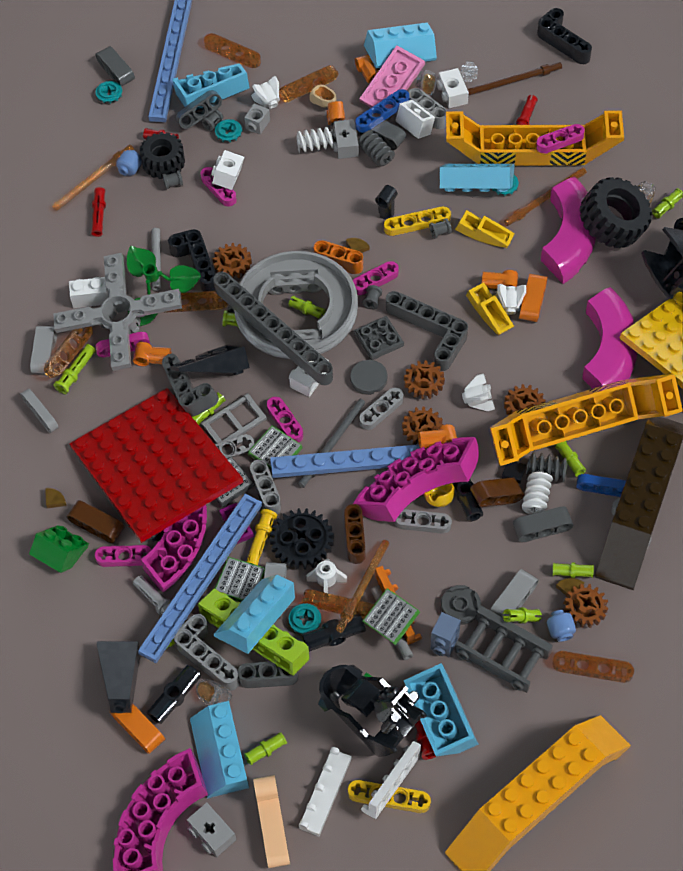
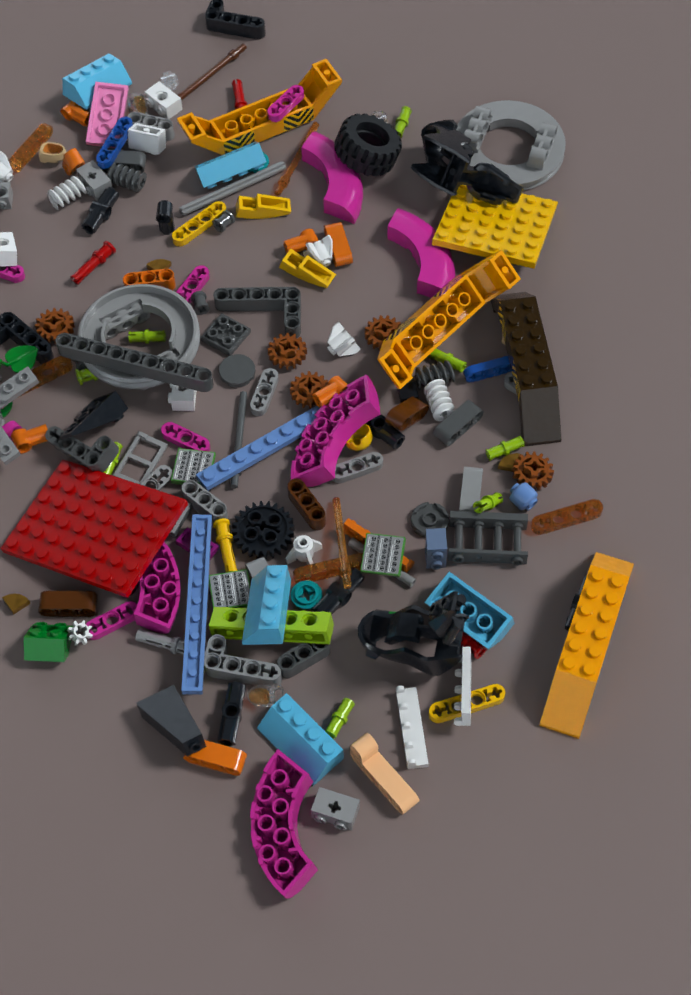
camera: 30 degrees left, 0 degrees up
none -> white gear [67,620,93,646]
none -> red pin [70,241,116,285]
none -> black piece [81,187,119,234]
none -> light grey axle [179,161,286,215]

